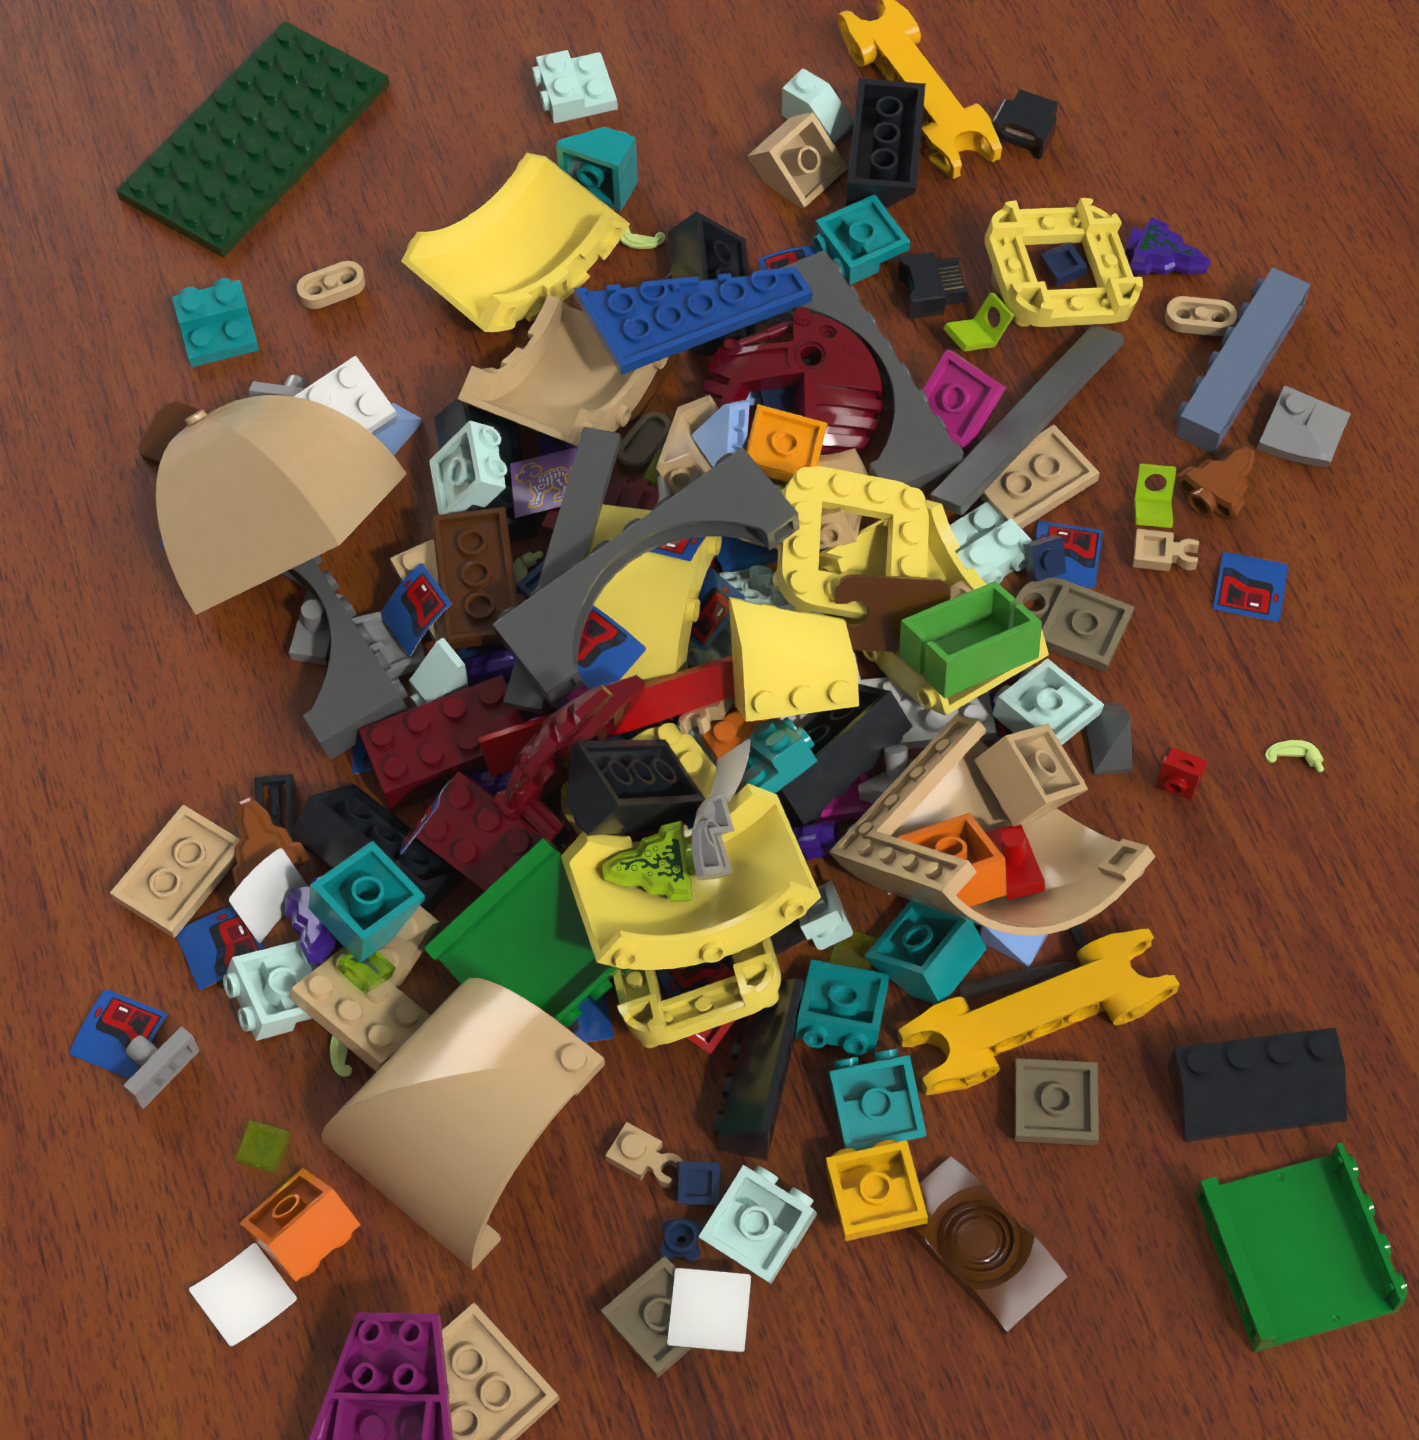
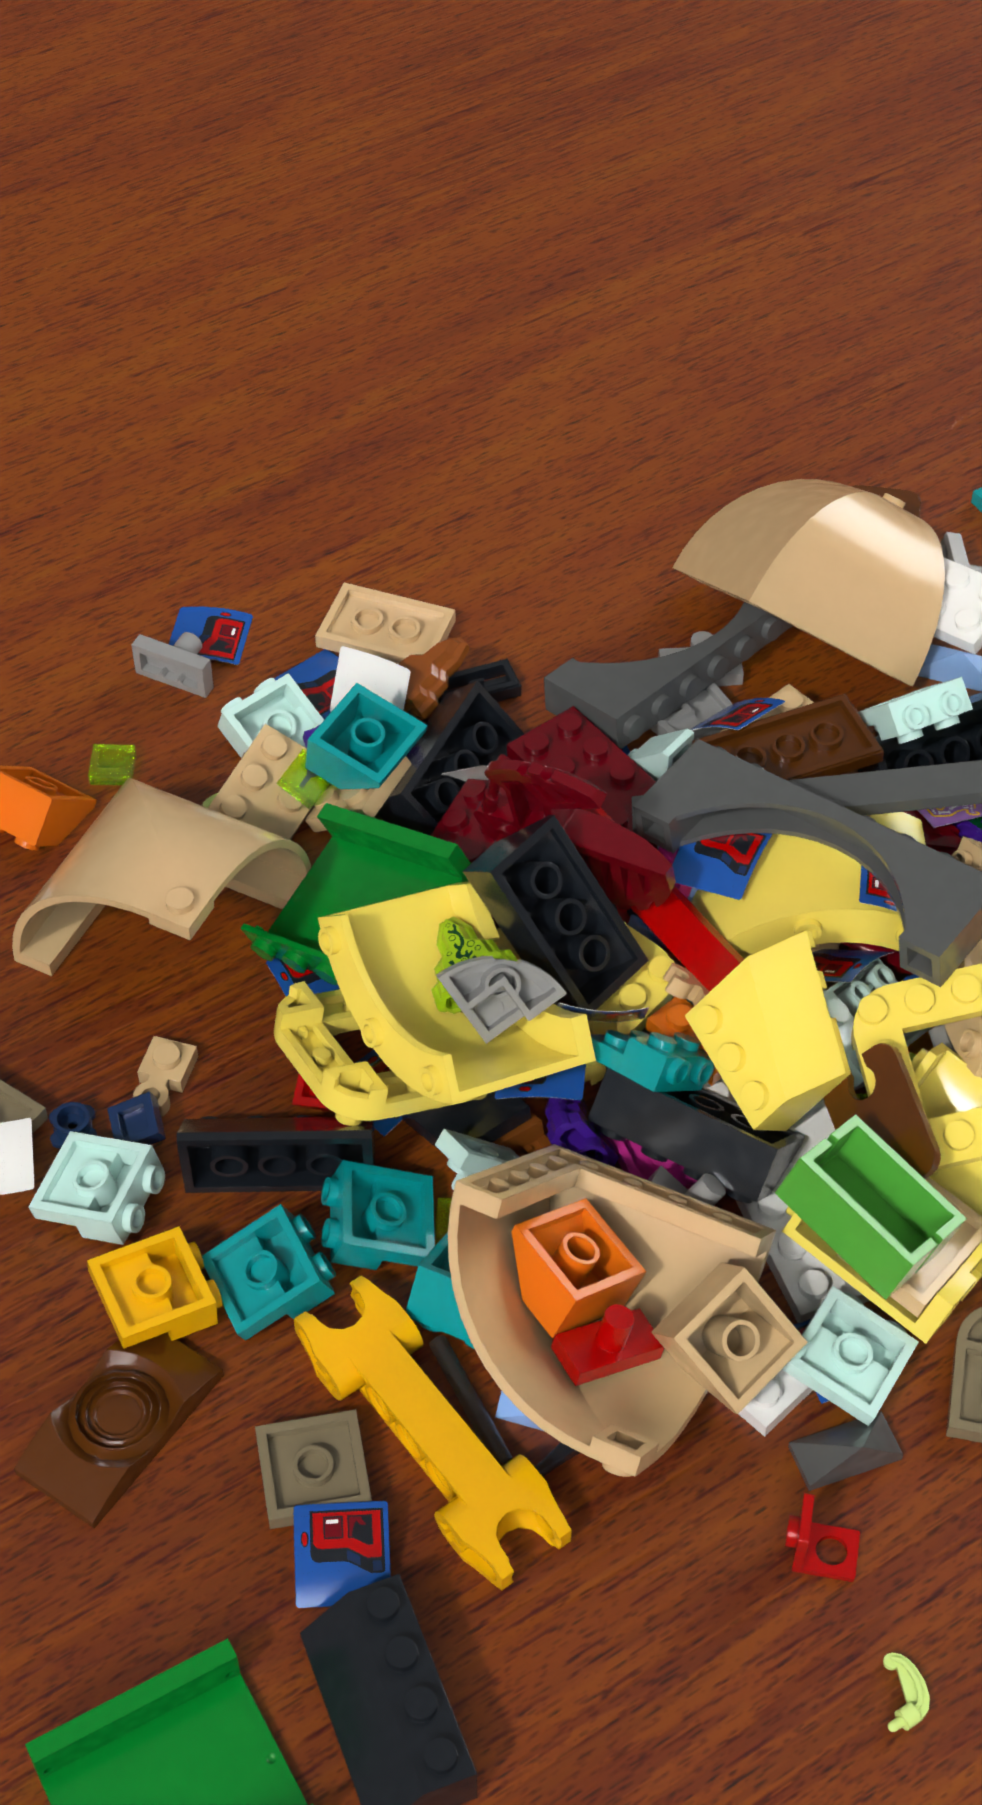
camera: 75 degrees right, 10 degrees down
none -> sticker [293,1501,391,1608]

